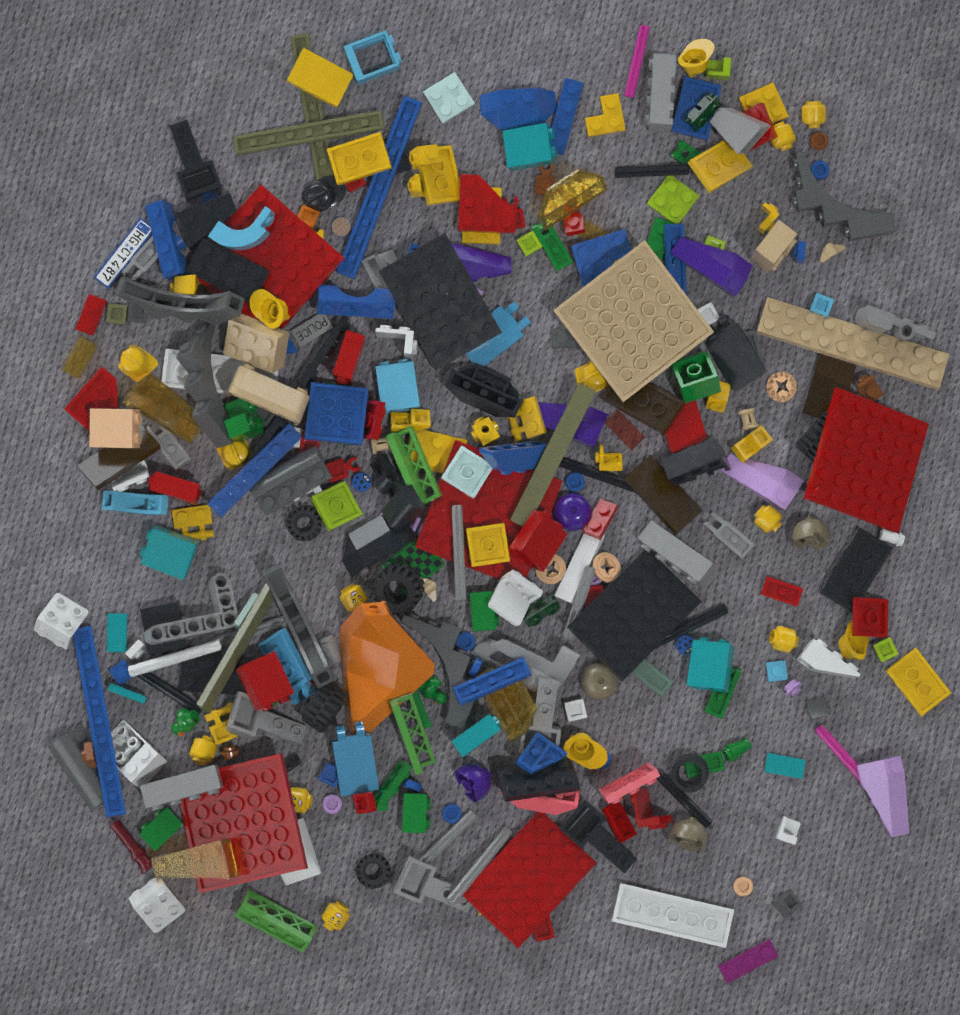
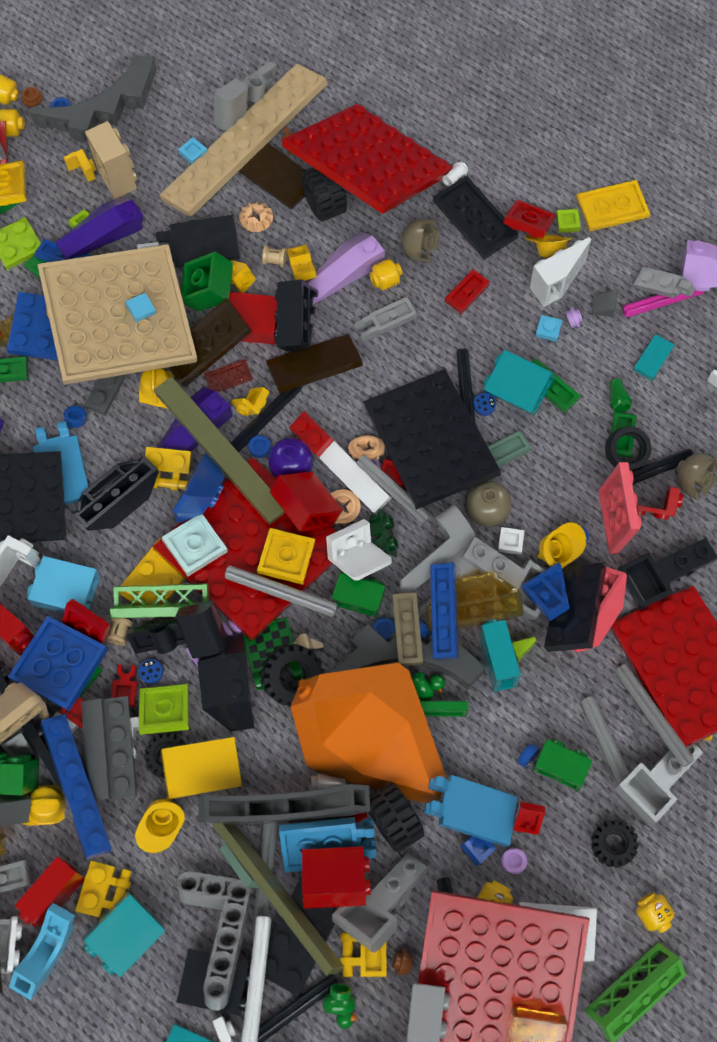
camera: 60 degrees left, 15 degrees down
yellow head [189,735,217,766] -> none
yellow head [339,583,368,612] -> none
green plate [374,760,412,812] -> none
bright green fence [389,693,436,775] -> none
yellow slope [390,409,431,432] -> none
blue tile [442,804,461,823] -> none
dark purple cylinder [455,763,491,803] -> none
yellow brick [470,417,500,448] -> none
red plate [602,802,637,843] -> none
light grey wedge [638,520,717,590] -> none
yellow head [769,626,799,653] -> none
blue plate [792,241,806,264] -> none
tan piece [819,243,846,264] -> none
none -> blue tile [64,406,87,428]
none -> medium azure tile [125,293,156,323]
none -> yellow piece [135,797,185,853]
none -> yellow tile [161,737,242,799]
none -> dark tan plate [392,592,423,666]
none -> lime slope [512,636,536,663]
none -> light grey hinge [633,267,695,298]

